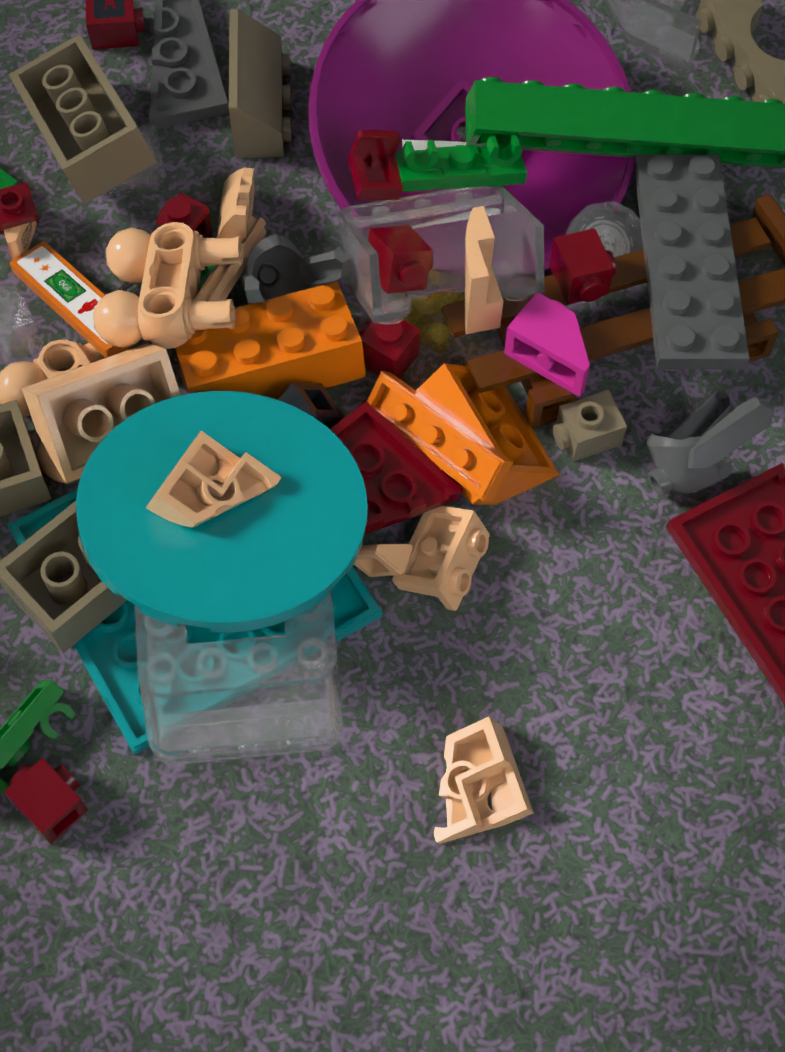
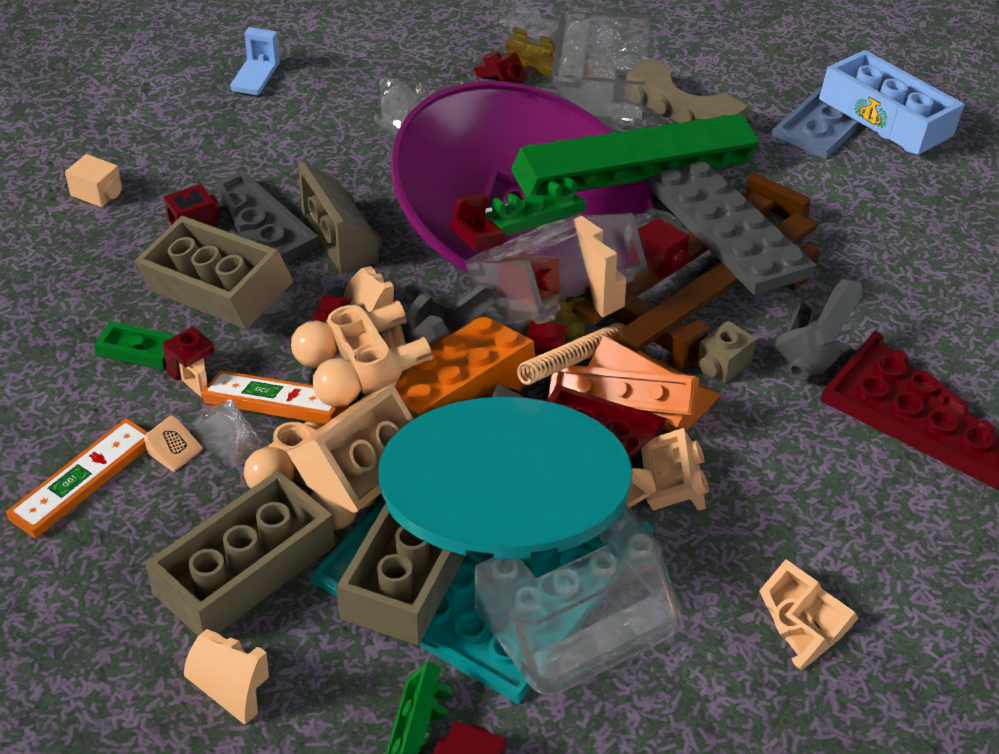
camera: 25 degrees left, 20 degrees down
light nougat slope [146,430,282,528] -> none
dark pink slope [504,292,590,397] -> none
none -> light nougat piece [517,323,625,385]

